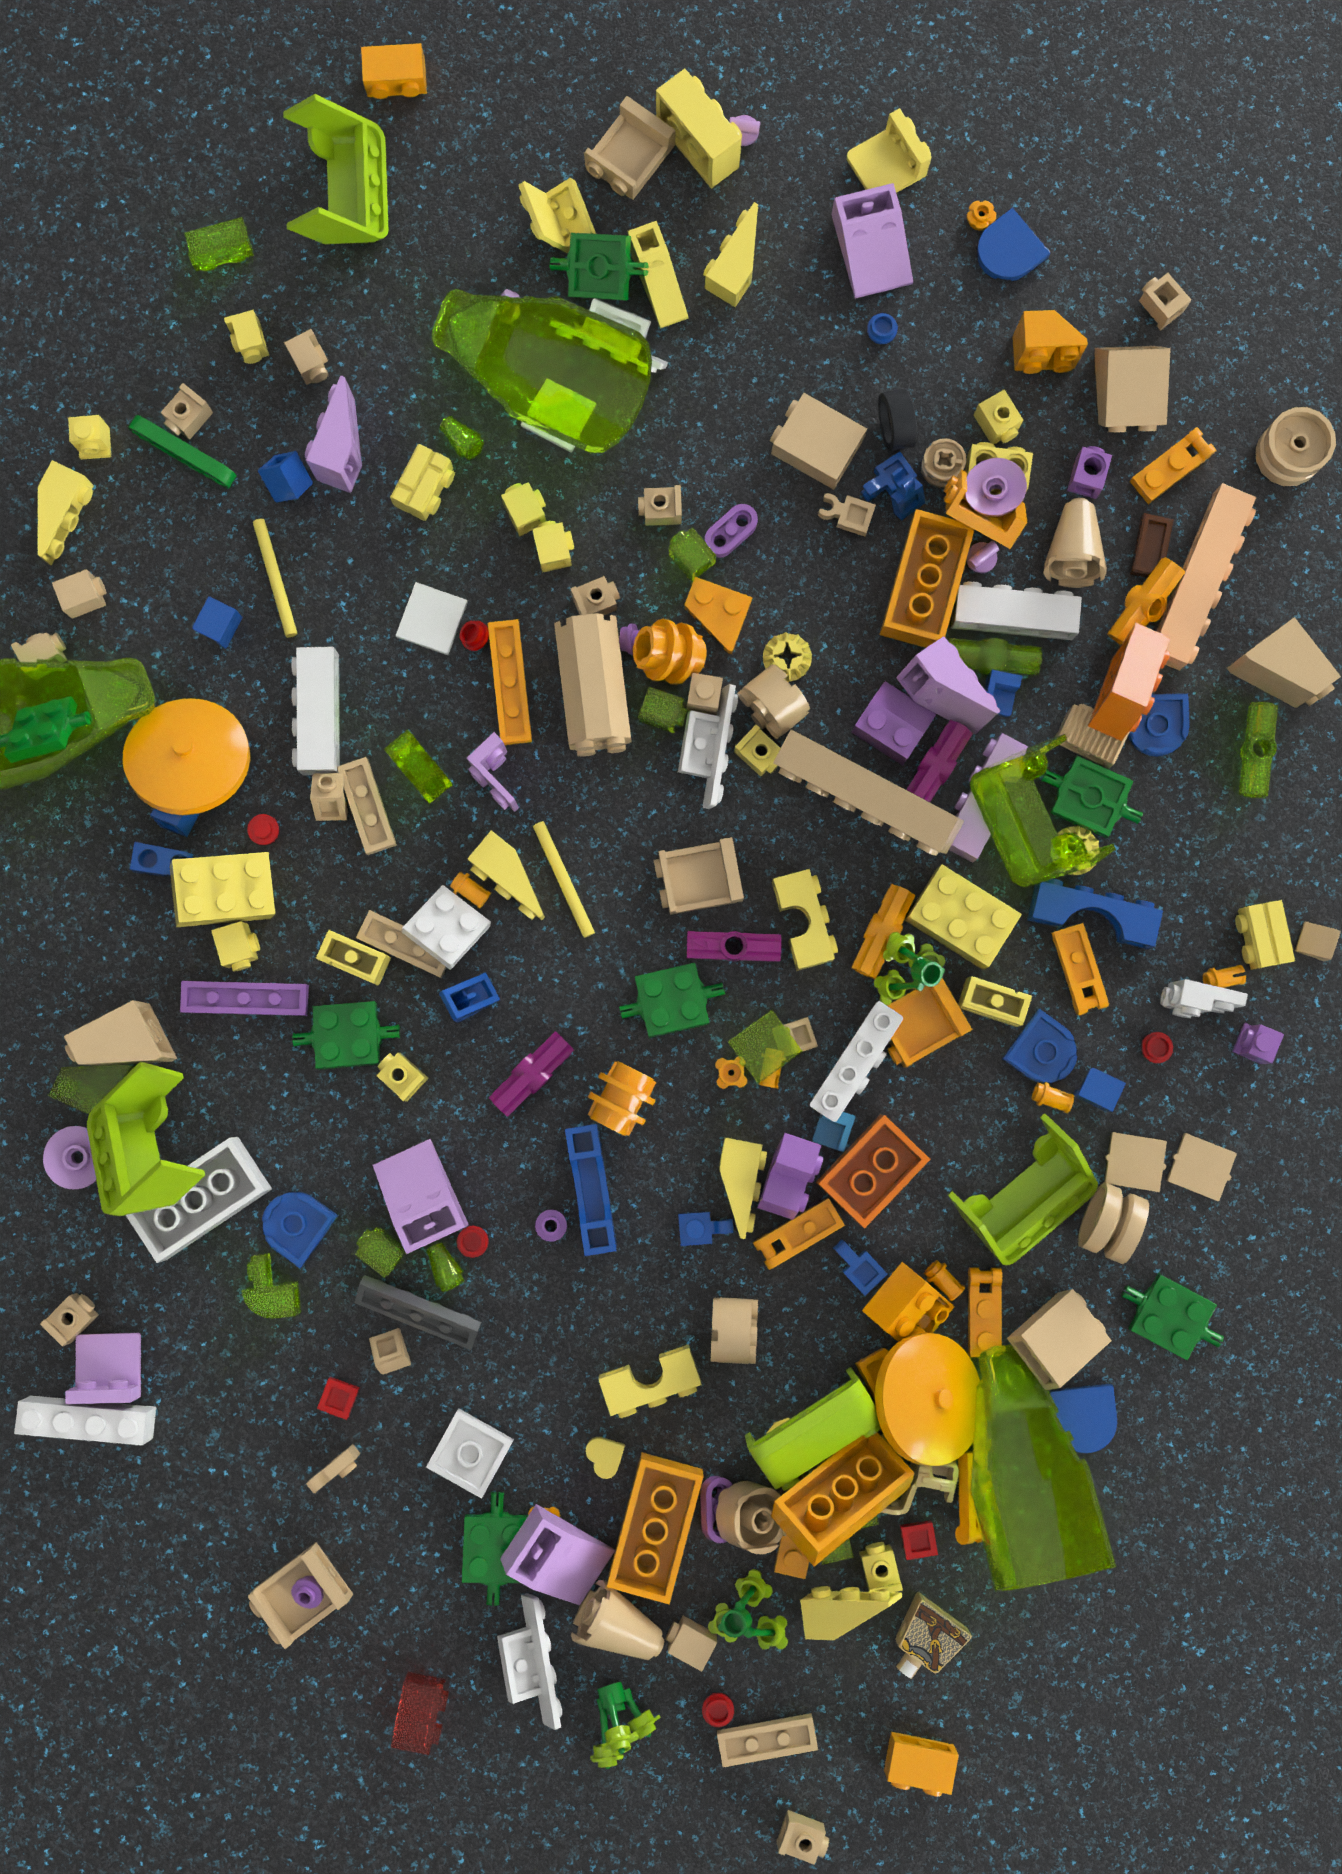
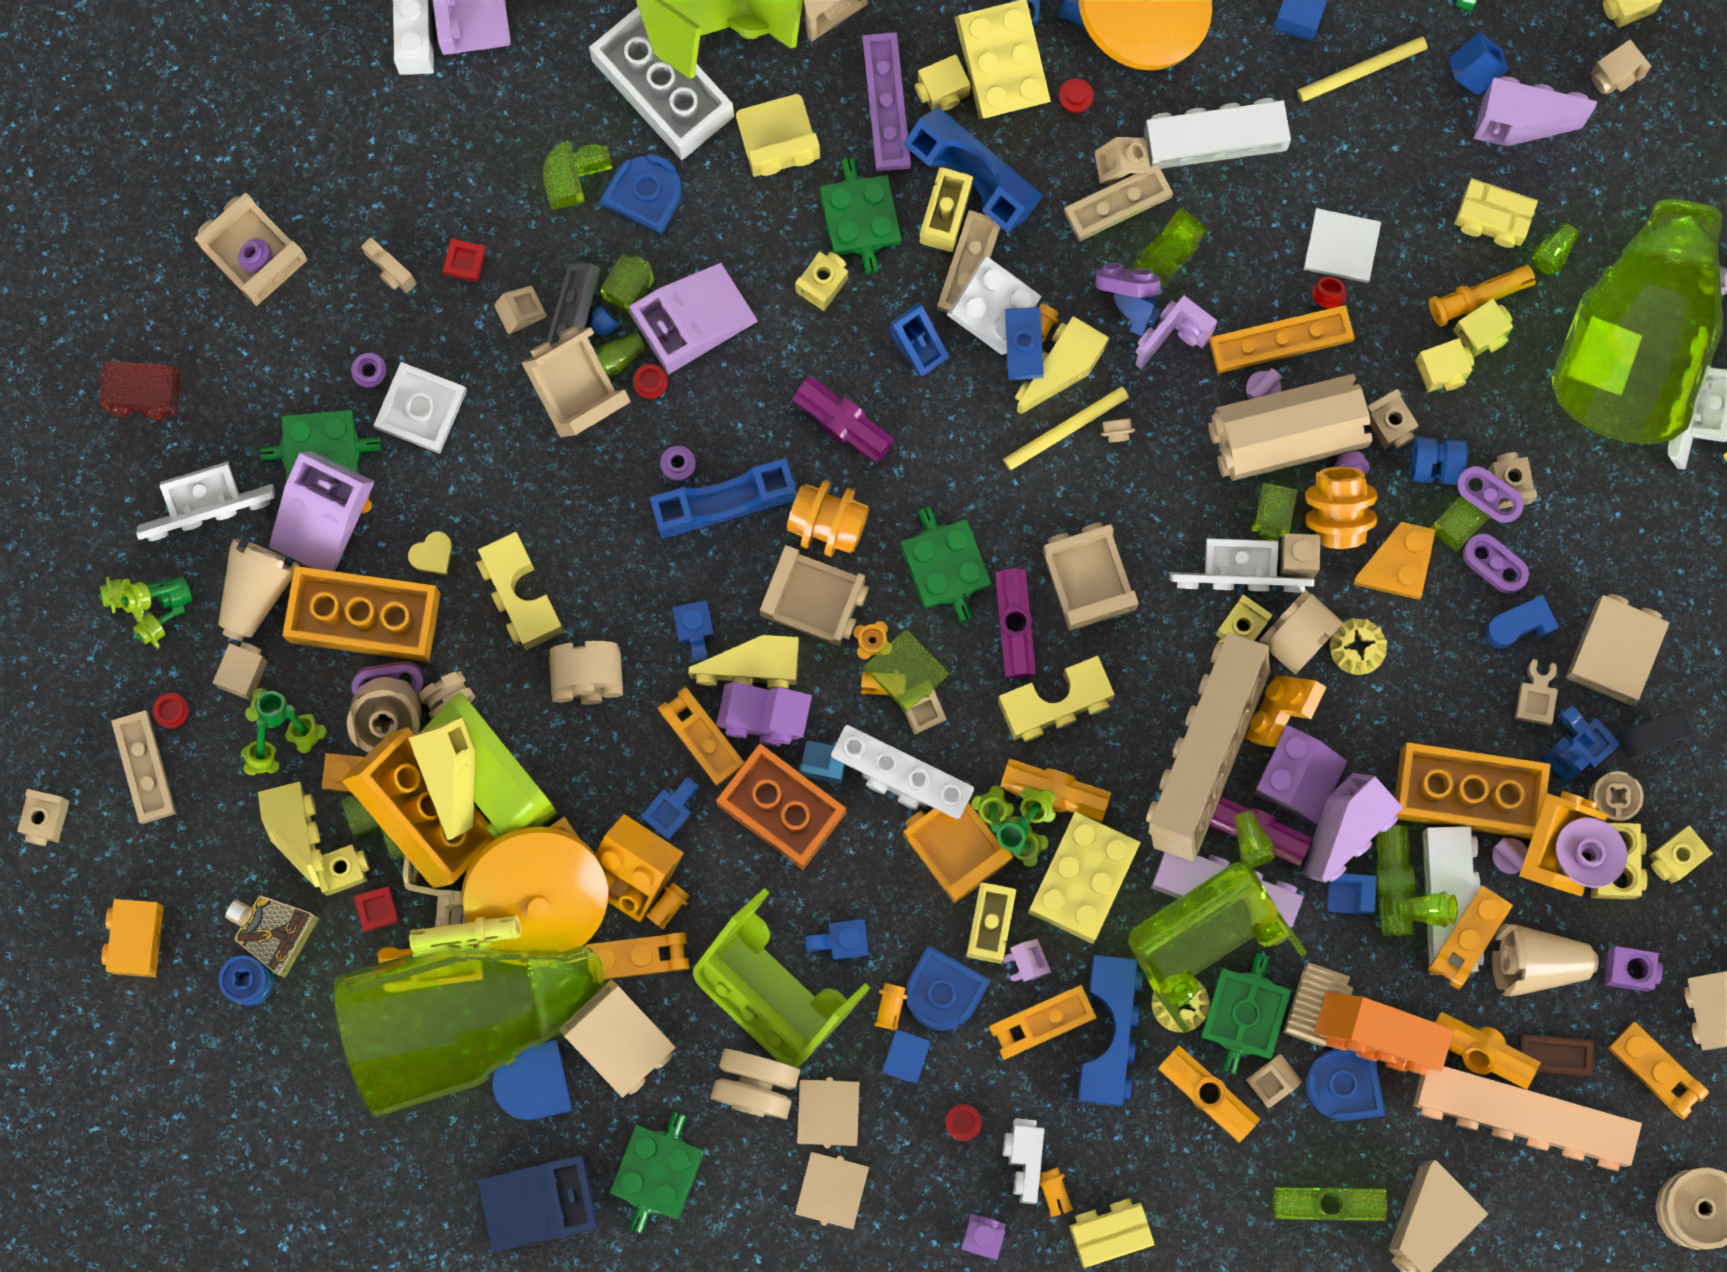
camera: 85 degrees right, 5 degrees down
none -> blue wheel [218,955,274,1006]
none -> medium lavender plate [351,353,387,388]
none -> light yellow slope [408,718,475,840]
none -> light yellow pin [409,915,521,953]
none -> tan wheel [418,671,475,720]
none -> dark blue slope [478,1155,600,1252]
none -> tan panel [522,325,631,438]
none -> blue hinge [589,304,620,336]
none -> light yellow bracket [736,94,820,177]
none -> tan panel [760,545,869,646]
none -> blue plate [804,919,869,961]
none -> blue arch [903,107,1043,233]
none -> lavender tile [1003,939,1051,982]
none -> blue plate [1005,307,1044,380]
none -> medium lavender plate [1096,263,1160,297]
none -> tan plate [1101,418,1135,443]
none -> blue plate [1113,293,1161,336]
none -> light orange piece [1157,1045,1260,1143]
none -> clear neon green cone [1233,811,1275,867]
none -> light orange plate [1245,675,1326,748]
none -> lavender plate [1246,368,1282,399]
none -> tan slope [1246,1054,1302,1109]
none -> clear neon green cone [1401,891,1458,928]
none -> blue wheel [1410,436,1467,485]
none -> light orange plate [1427,885,1513,990]
none -> light orange pin [1429,264,1536,327]
none -> medium lavender plate [1458,466,1524,523]
none -> blue leg [1484,595,1559,650]

